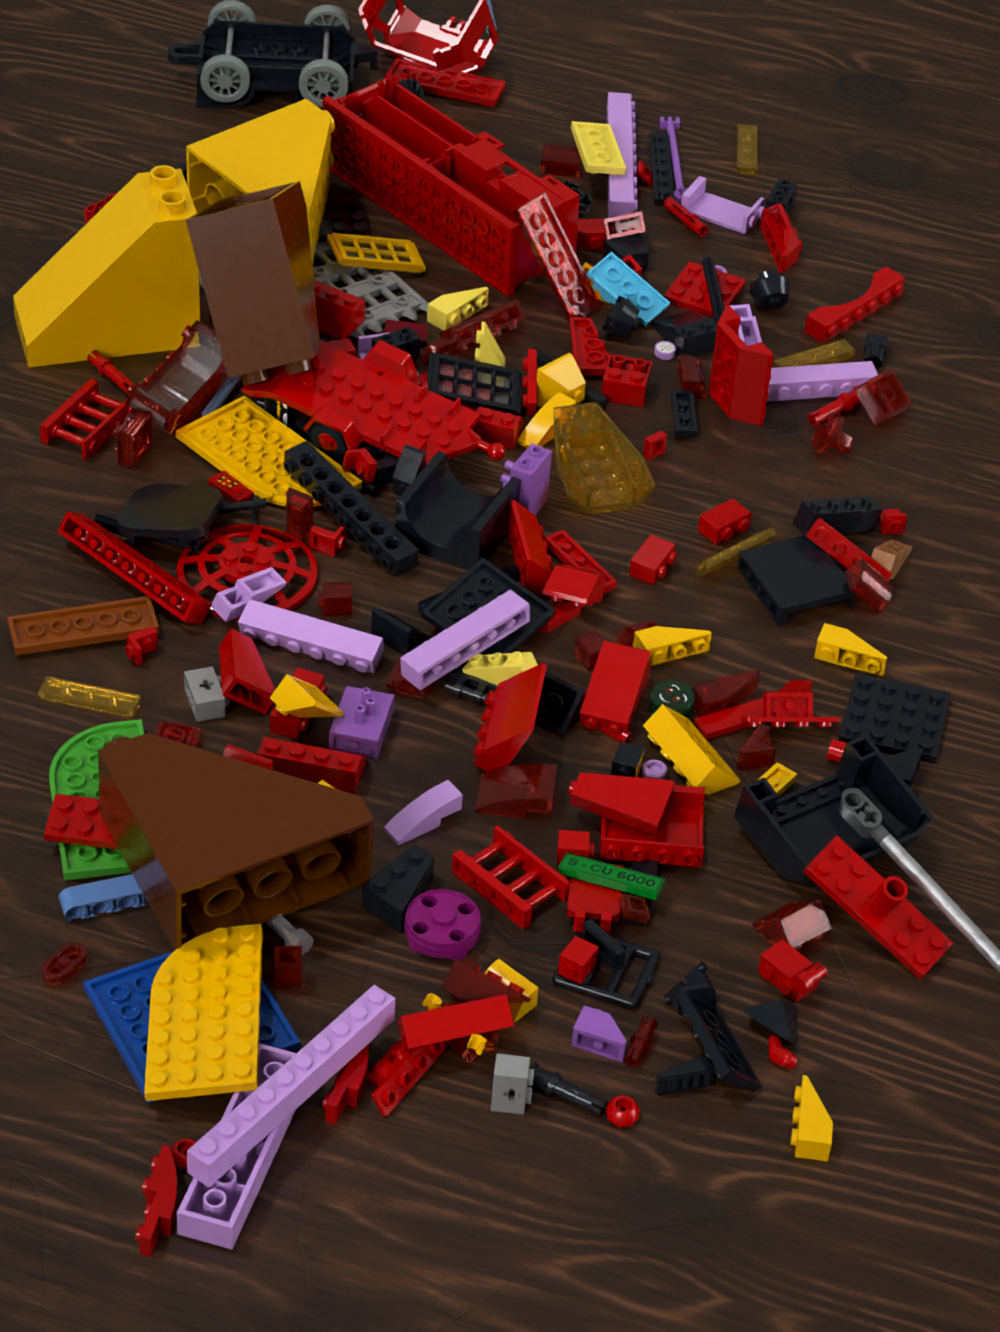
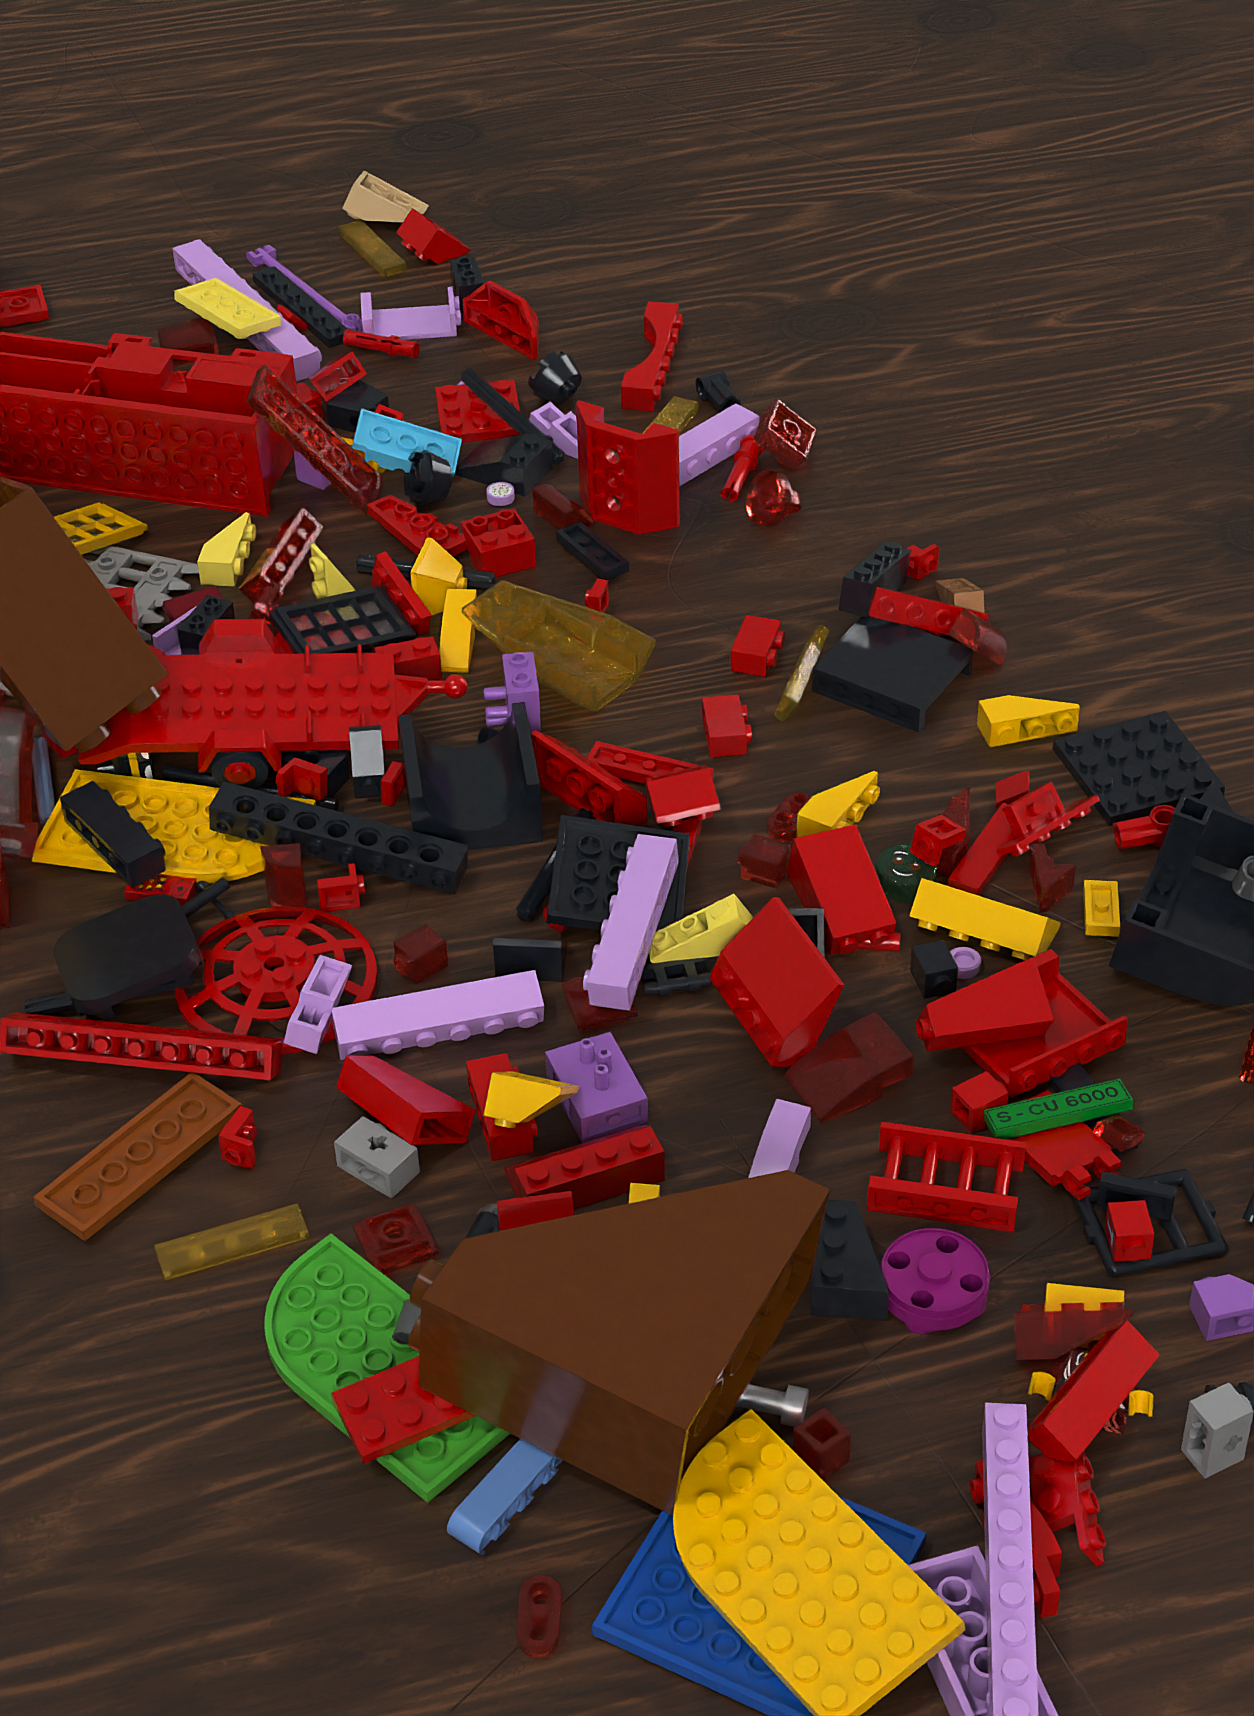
camera: 30 degrees left, 0 degrees up
none -> black brick [60,781,166,888]
none -> tan slope [342,171,429,222]
none -> red slope [396,208,470,264]
none -> red bracket [910,815,966,867]

